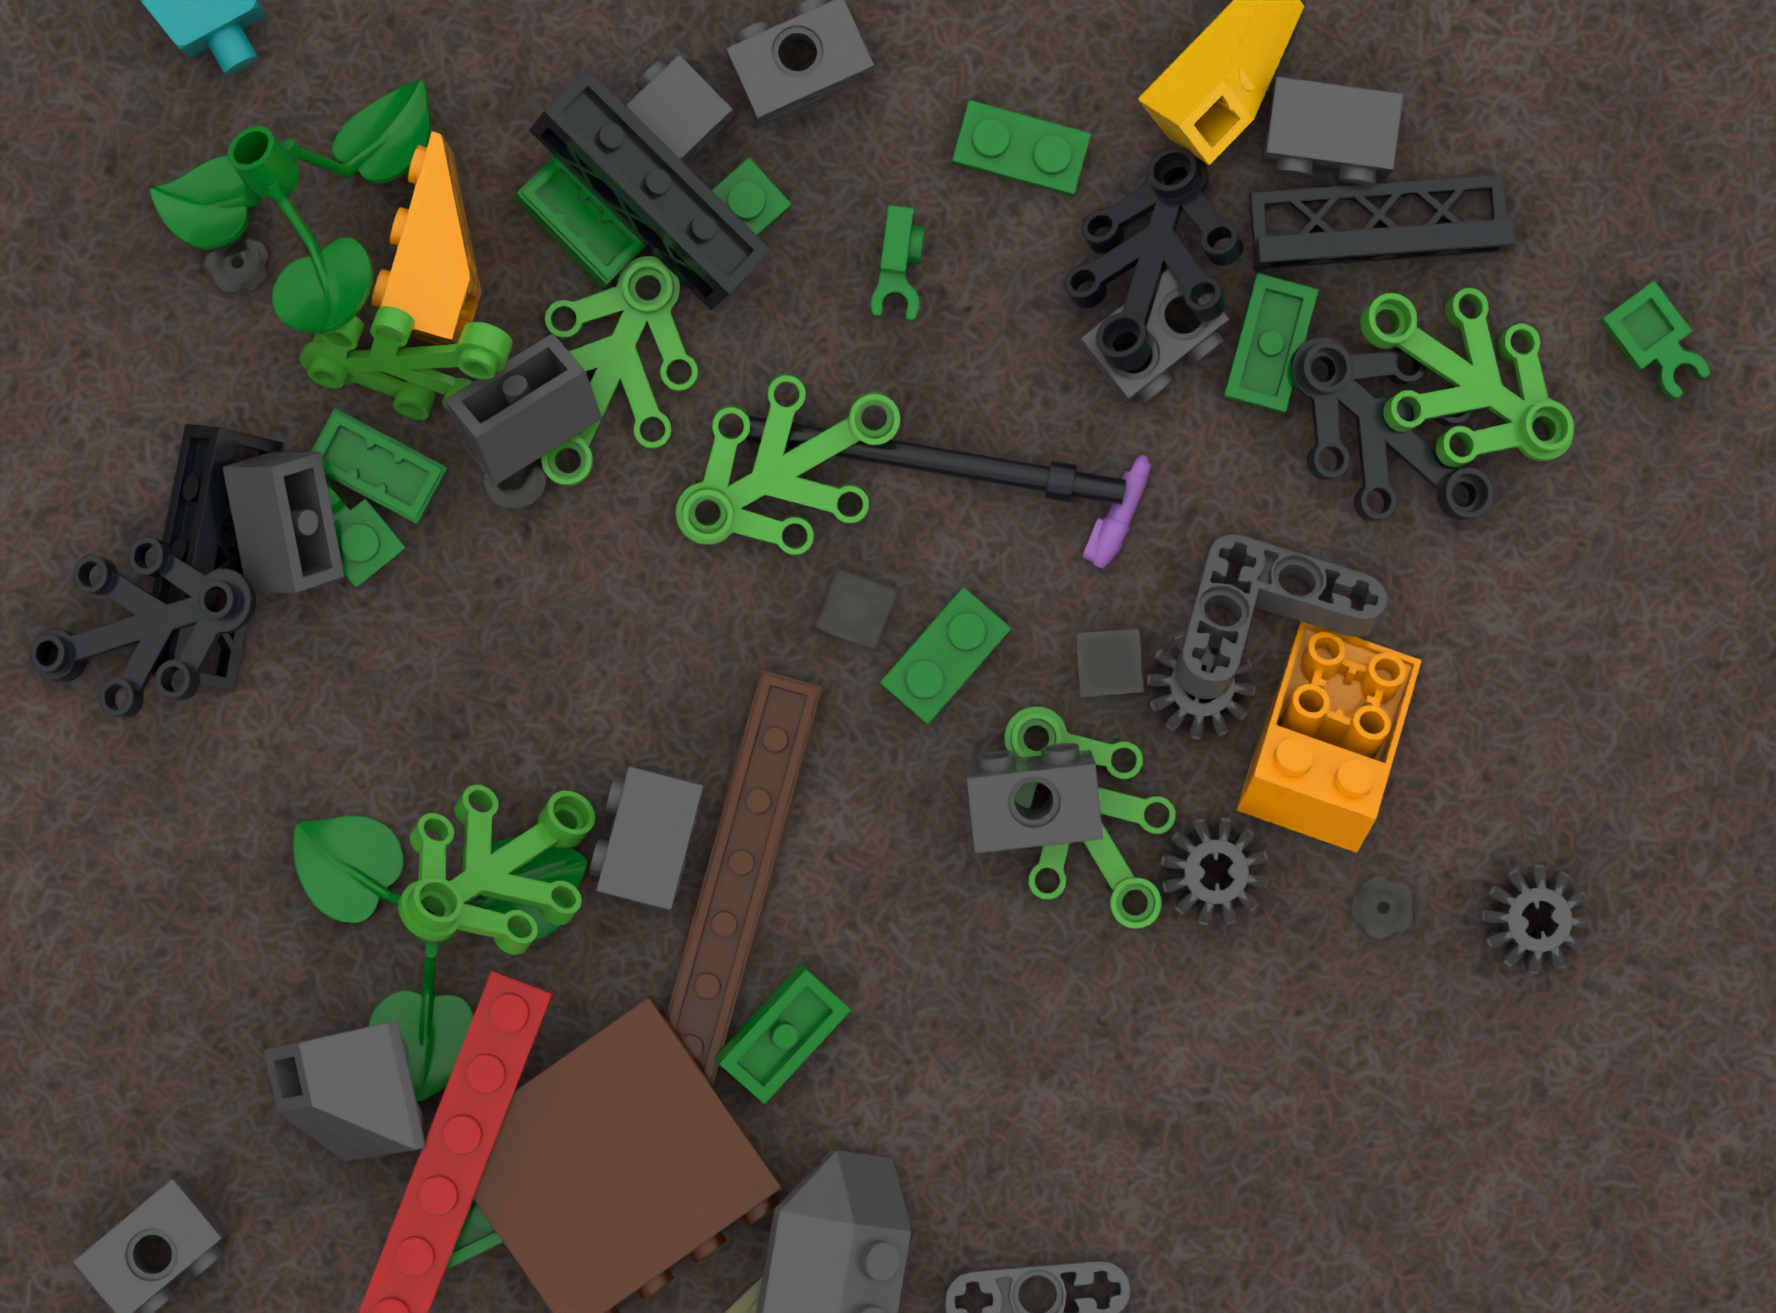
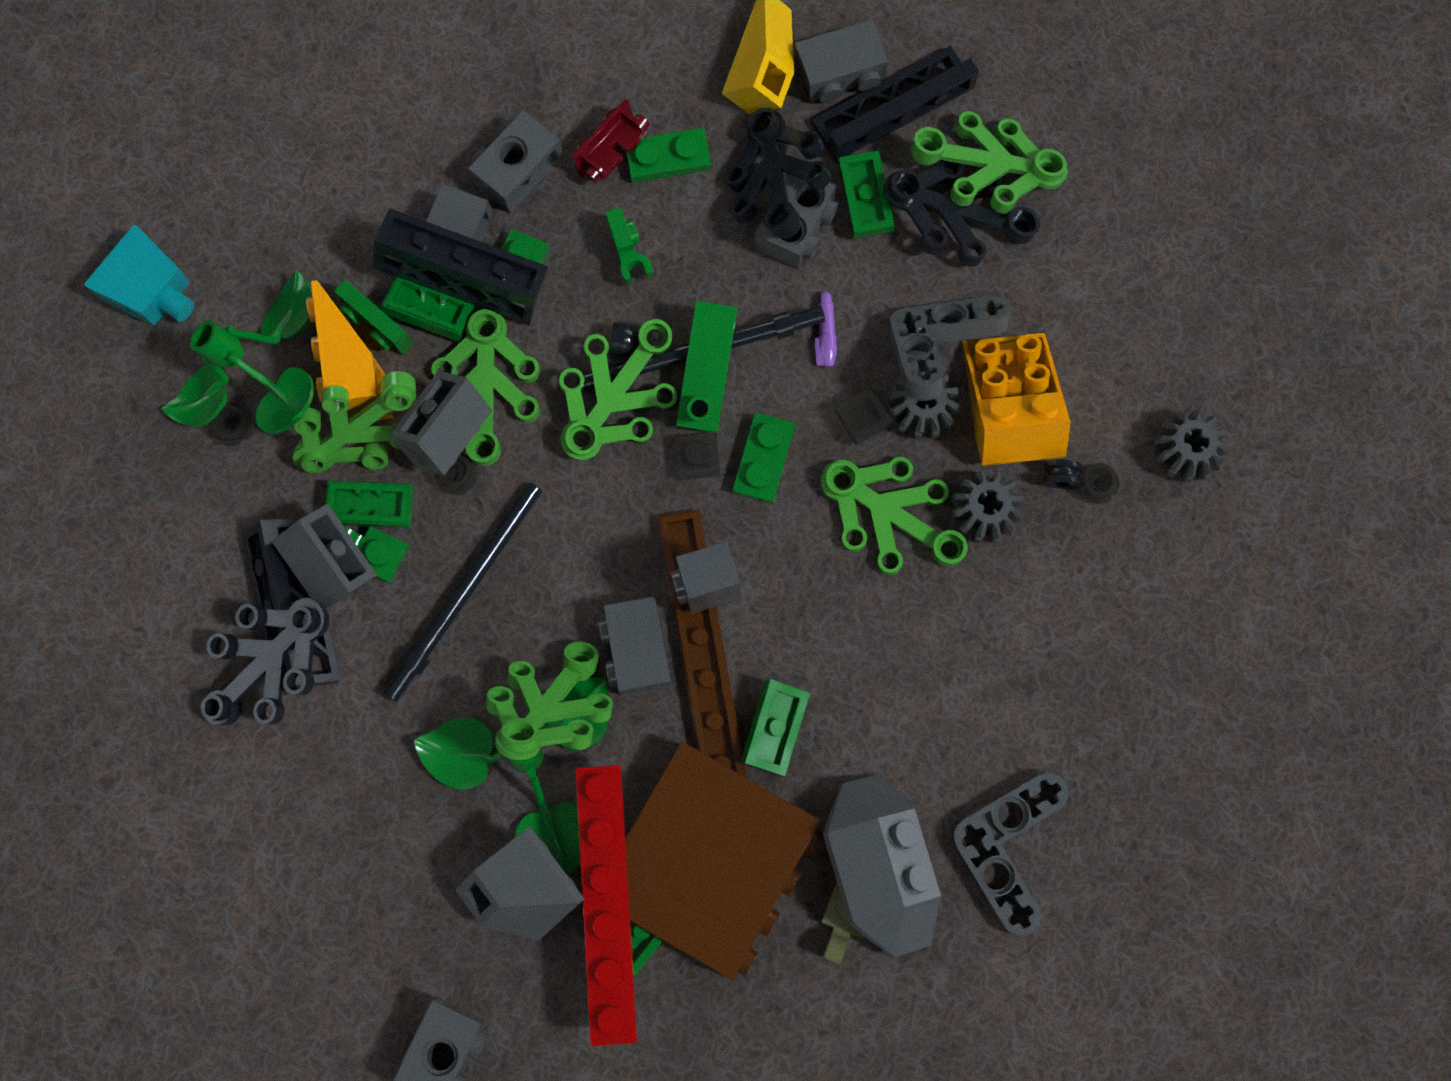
camera: 20 degrees left, 10 degrees down
dark grey brick [964,743,1103,854] -> none
green plate [1600,280,1710,400] -> none
none -> green plate [334,279,414,355]
none -> black bar [383,482,543,702]
none -> dark red hinge [571,98,650,184]
none -> black hinge [610,322,639,357]
none -> dark grey brick [671,542,741,614]
none -> green piece [676,301,738,433]
none -> black bush [1043,459,1083,490]

